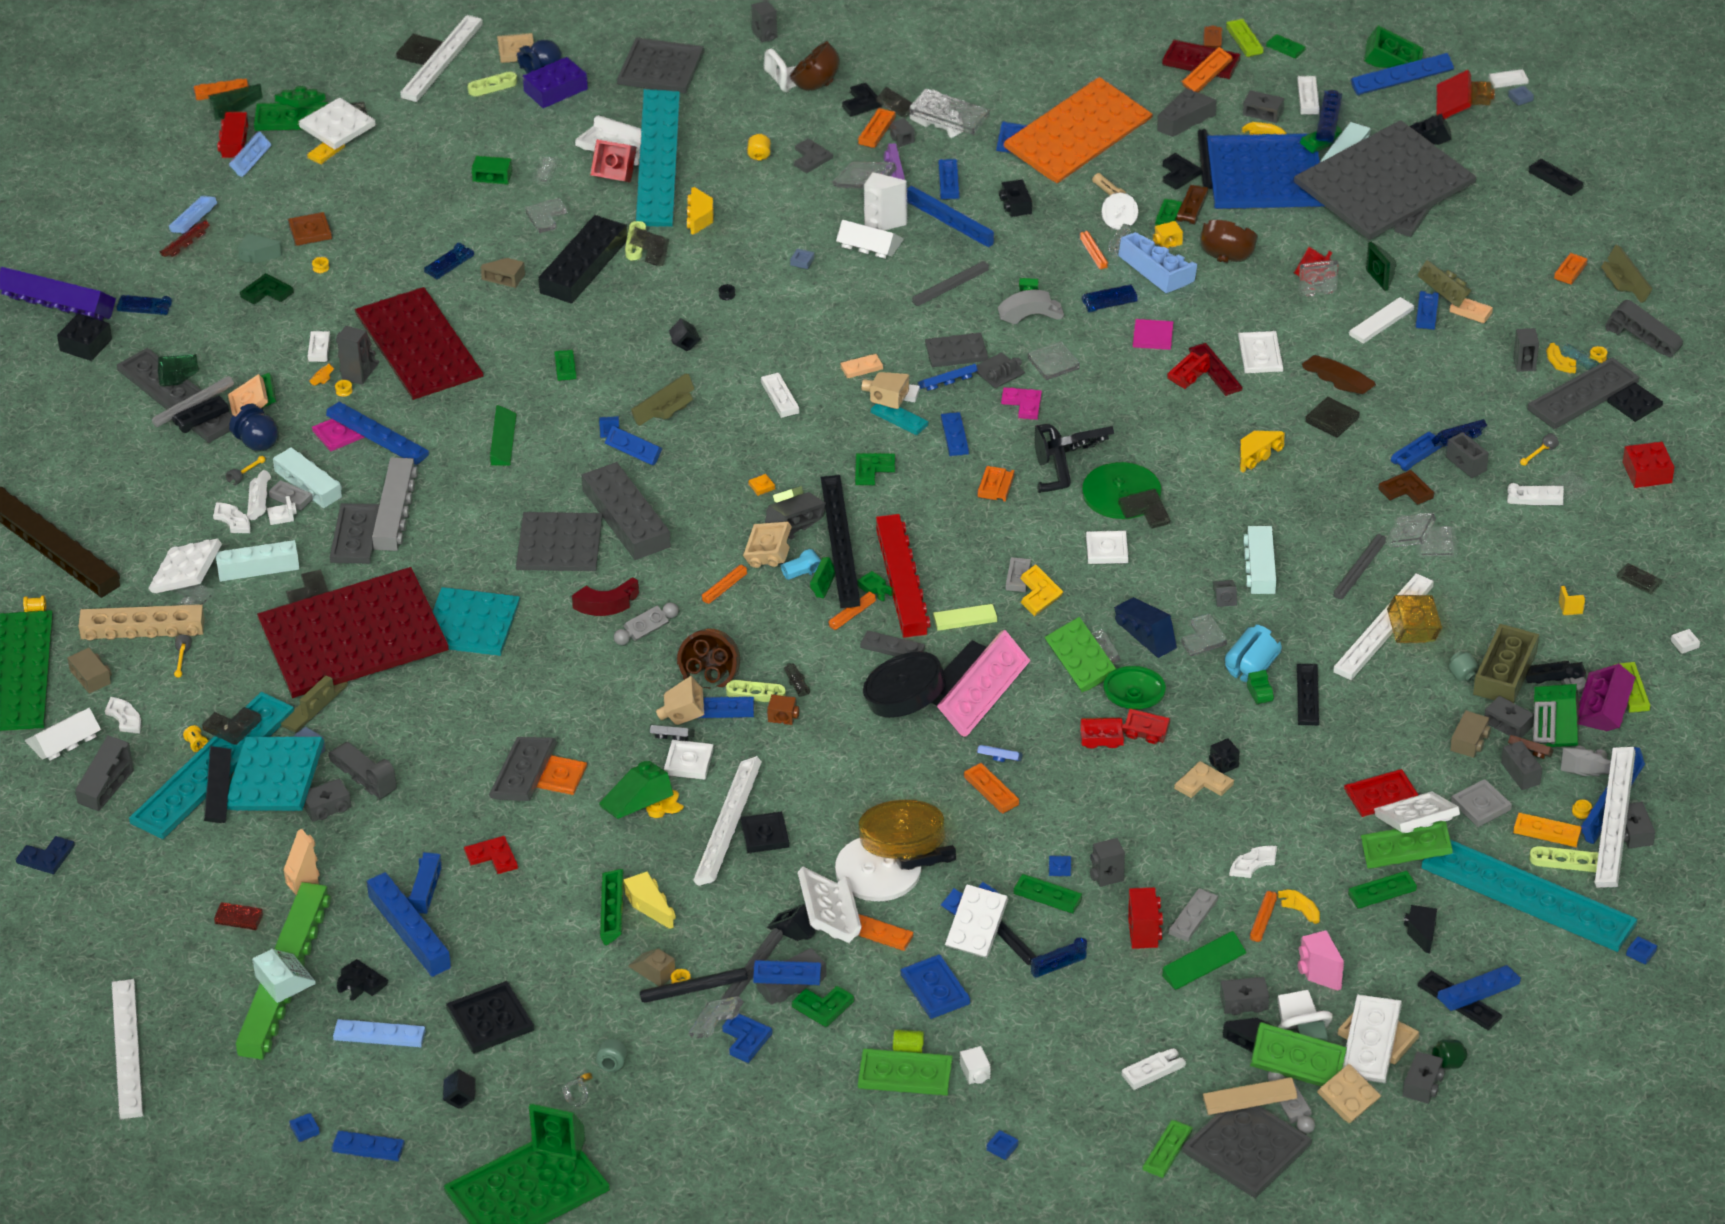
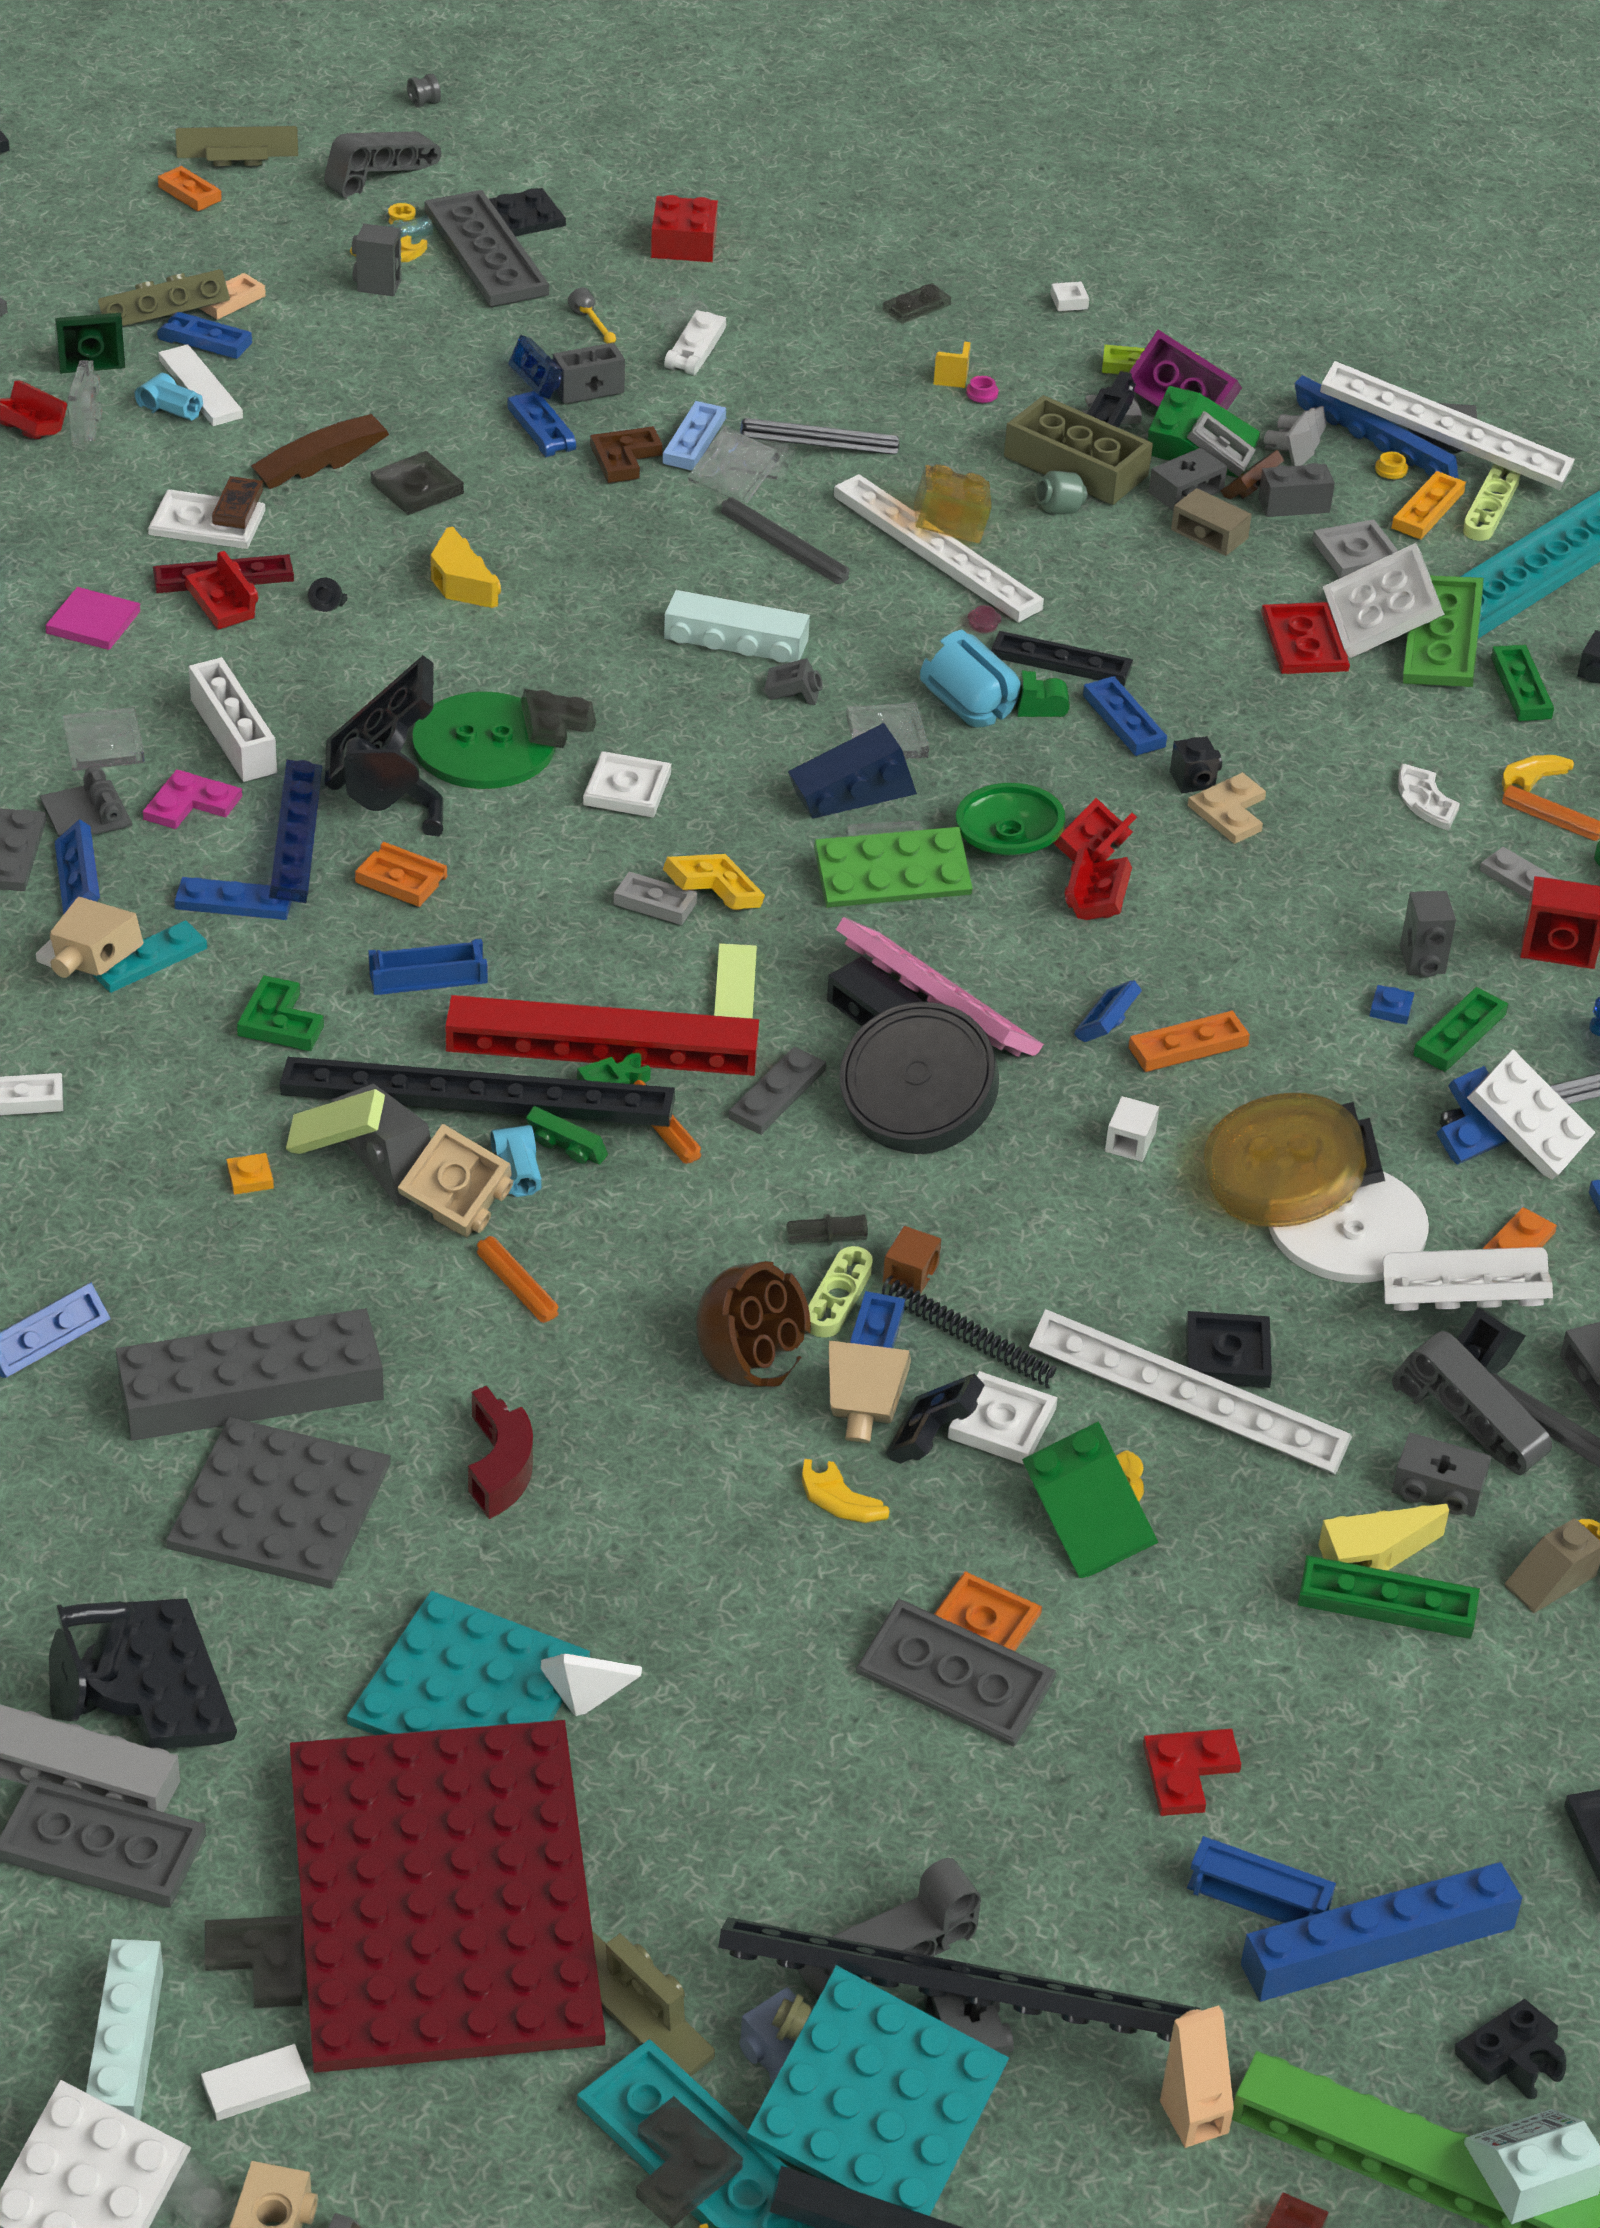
camera: 80 degrees left, 0 degrees up
light grey plate [614,602,679,645] -> none
none -> black plate [49,1598,237,1749]
none -> medium azure piece [135,373,203,421]
none -> white brick [189,657,277,782]
none -> white tile [201,2044,310,2121]
none -> reddish brown tile [212,476,263,529]
none -> clear blue plate [269,759,322,903]
none -> black plate [308,577,348,612]
none -> blue container [368,939,488,995]
none -> white slope [541,1654,642,1716]
none -> light blue plate [663,401,726,471]
none -> black plate [718,1917,1201,2042]
none -> axle [740,418,899,454]
none -> olive plate [771,1993,813,2042]
none -> yellow piece [802,1459,890,1523]
none -> black piece [882,1276,1056,1389]
none -> dark pink plate [966,376,998,403]
none -> clear pink plate [968,605,1002,633]
none -> blue plate [1083,676,1167,756]
none -> white brick [1105,1096,1159,1162]
none -> dark grey beam [1392,1331,1552,1475]
none -> dark grey brick [1392,1432,1492,1517]

